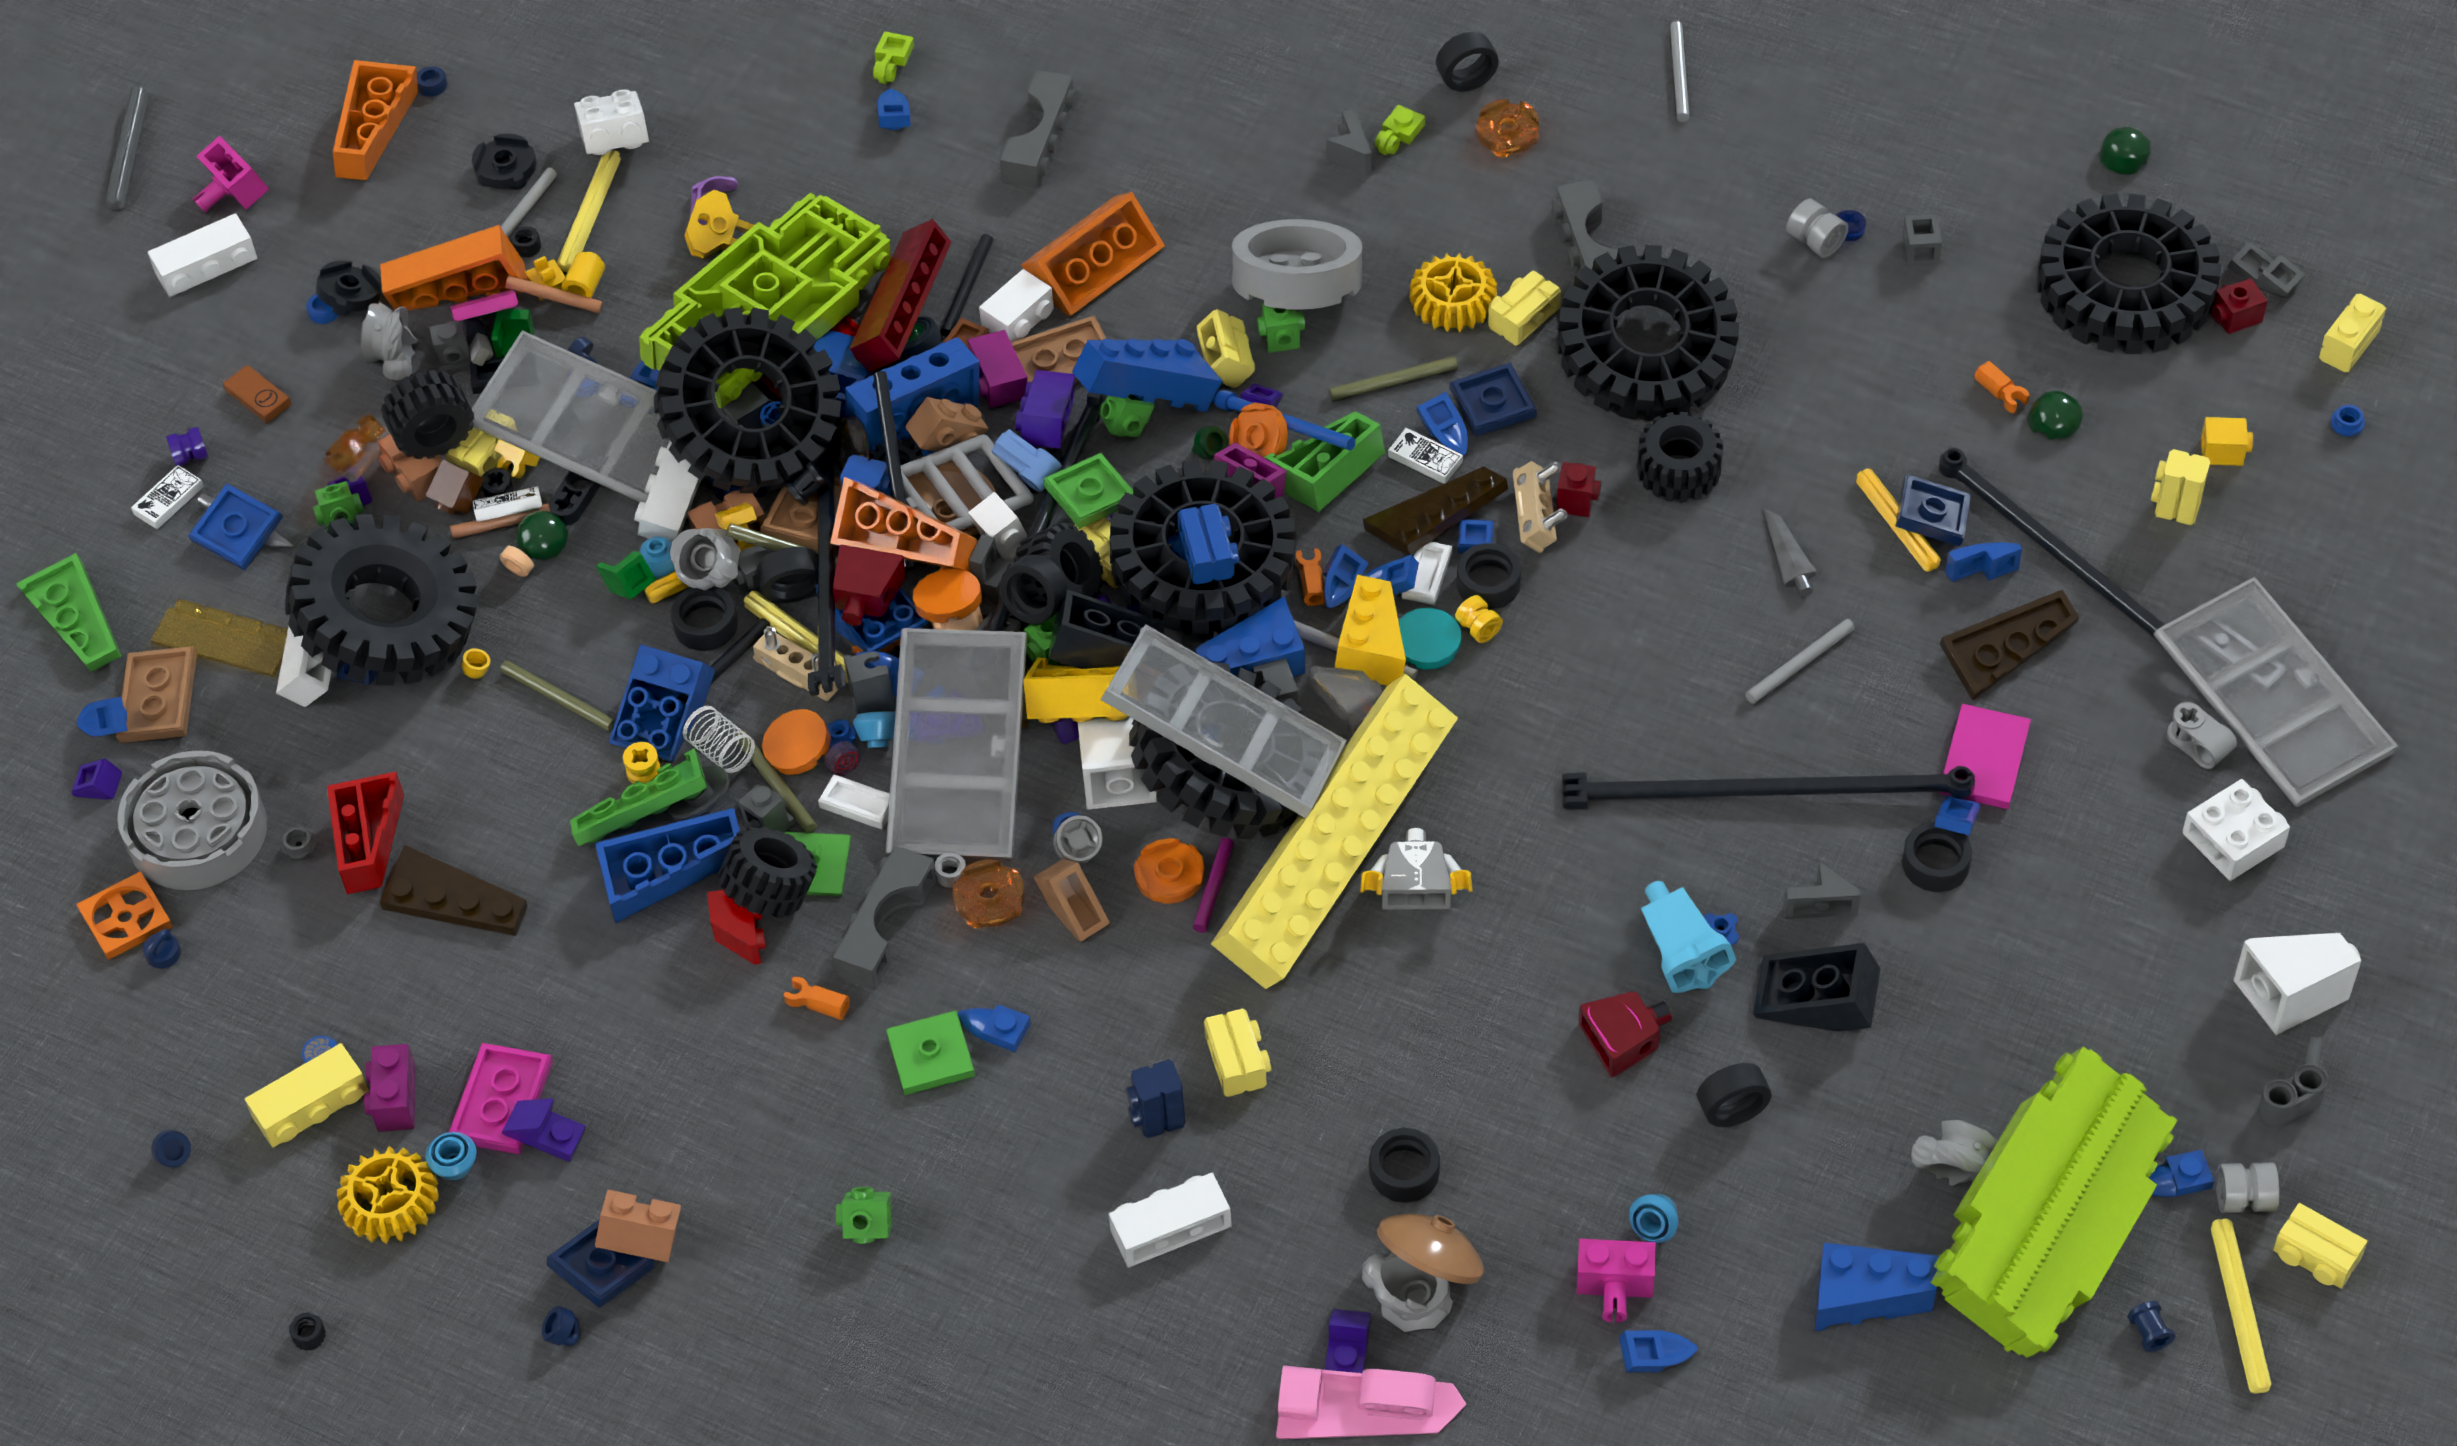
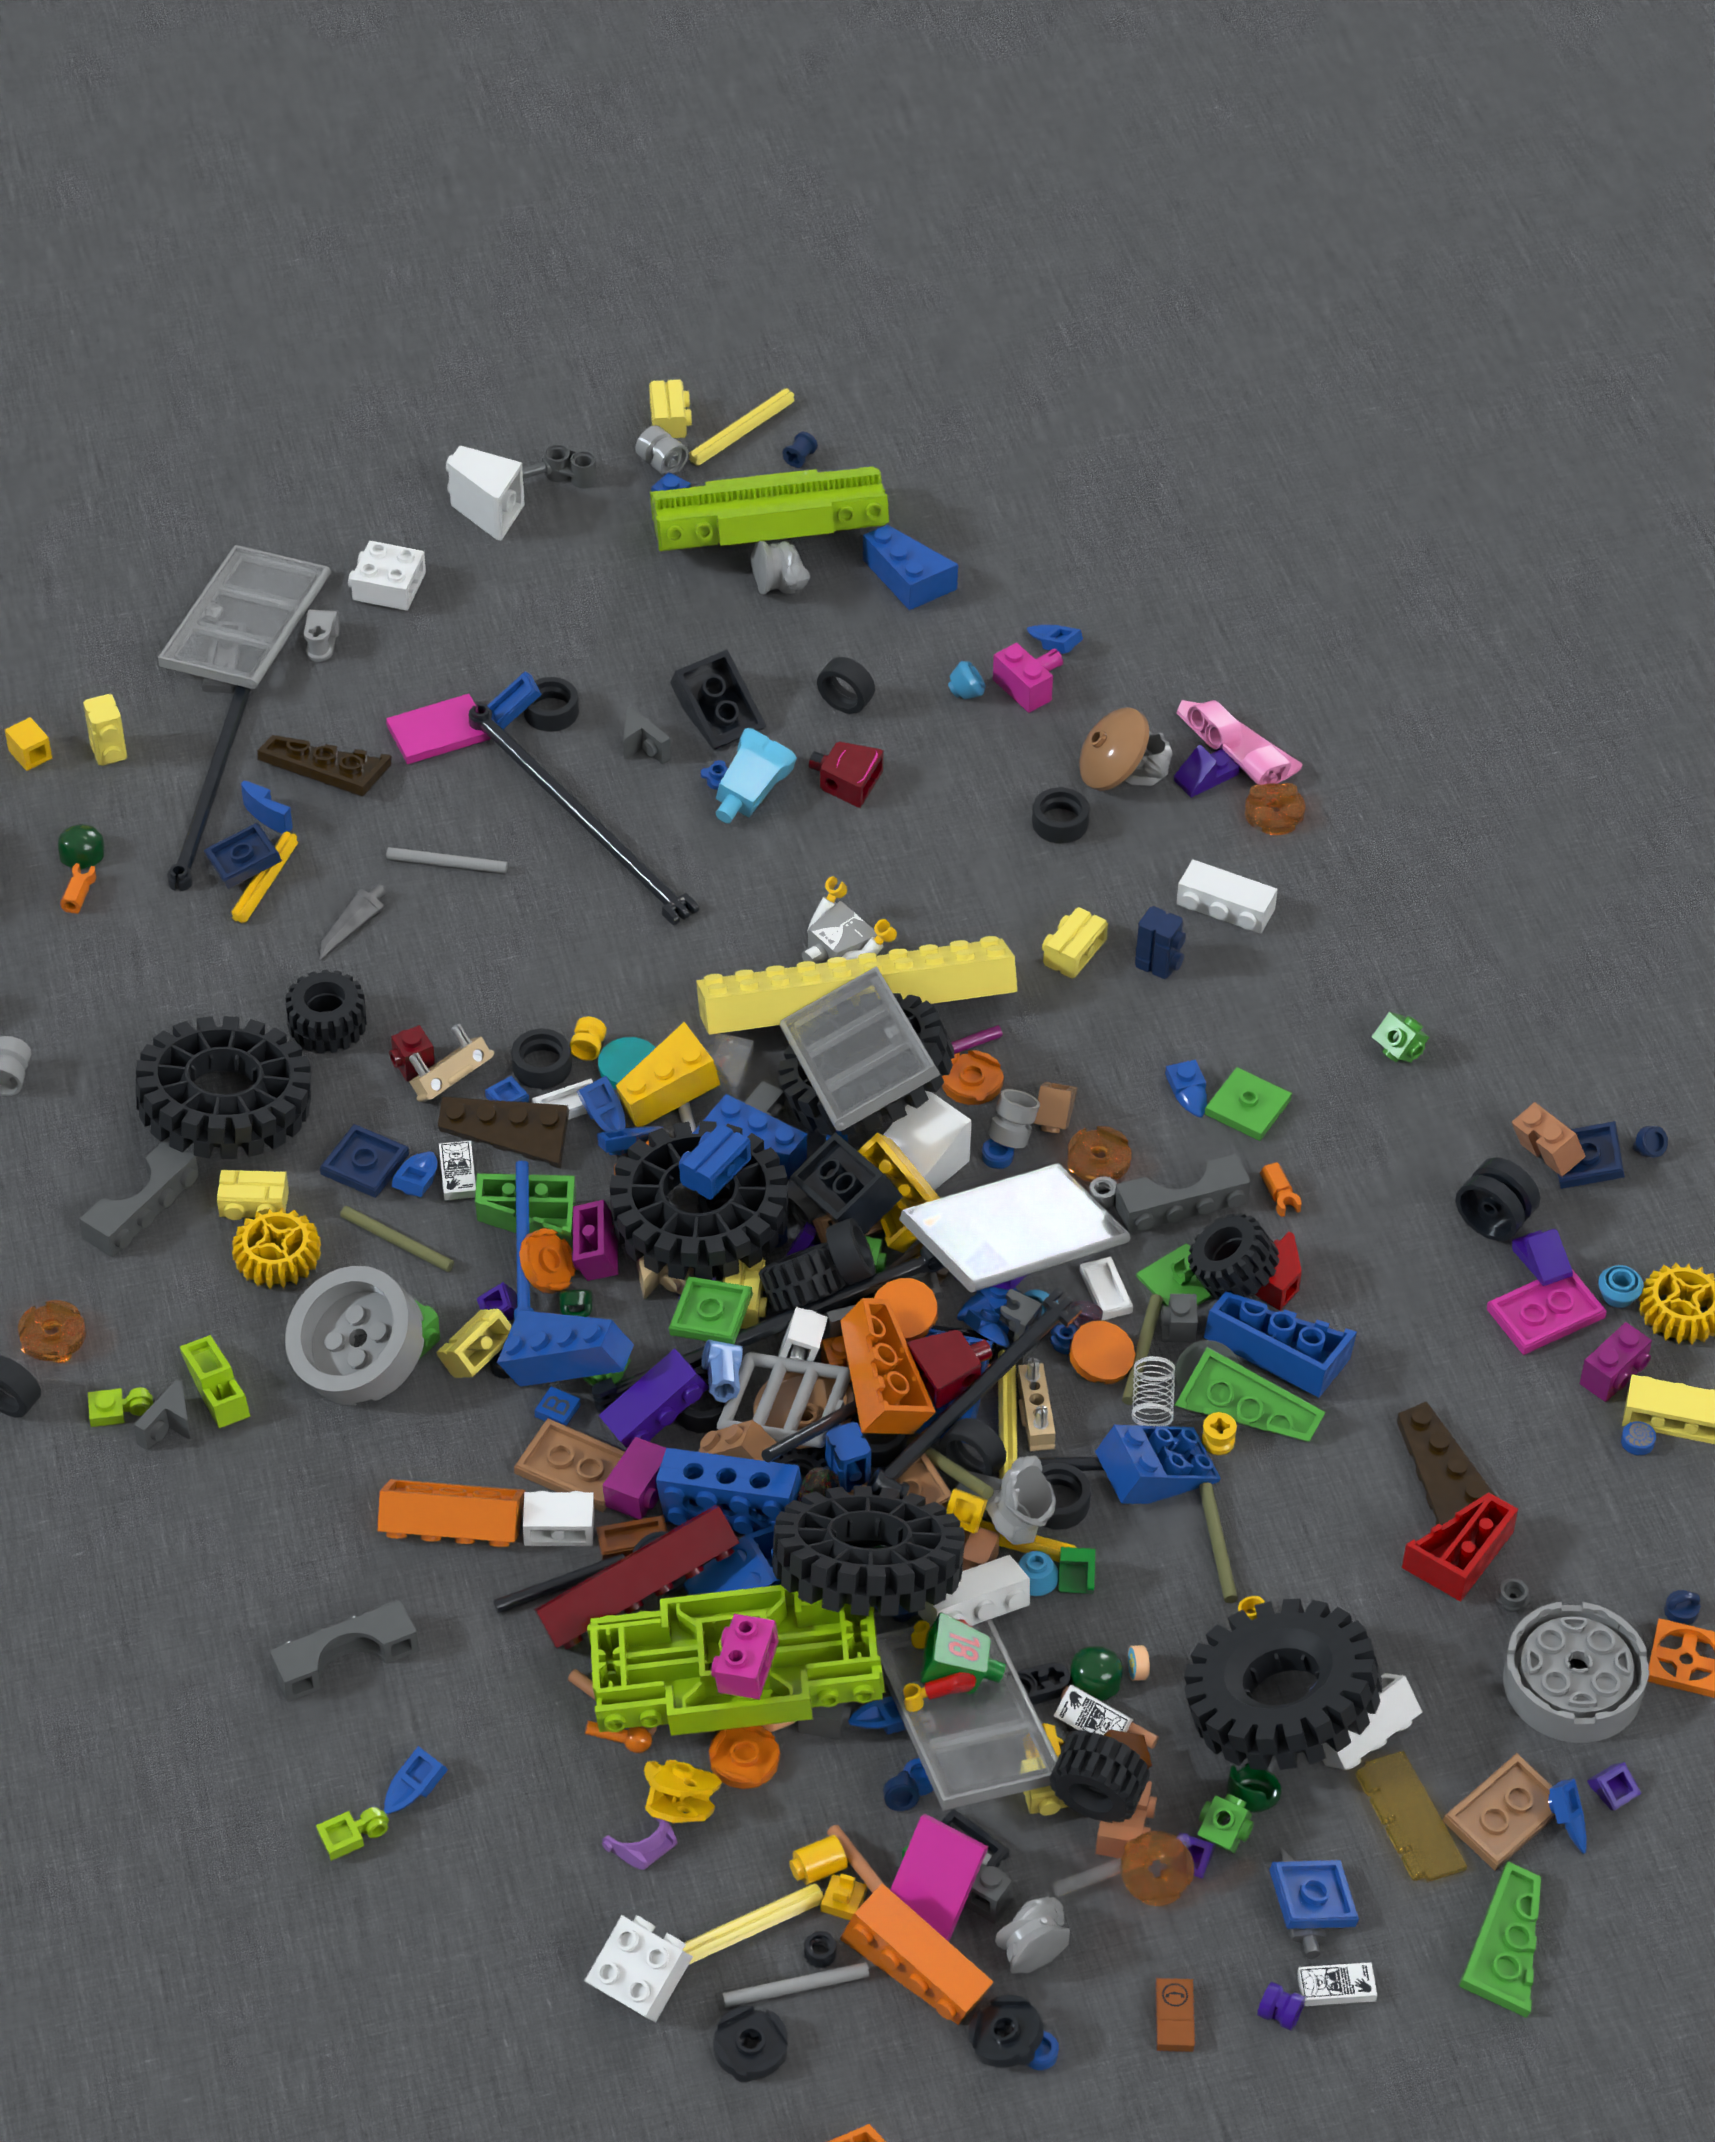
camera: 135 degrees left, 5 degrees down
none -> lime slope [179,1335,251,1428]
none -> dark pink brick [711,1614,779,1700]
none -> torso [903,1612,1006,1712]
none -> clear orange plate [1244,783,1305,835]
none -> black wheel [1455,1157,1541,1241]

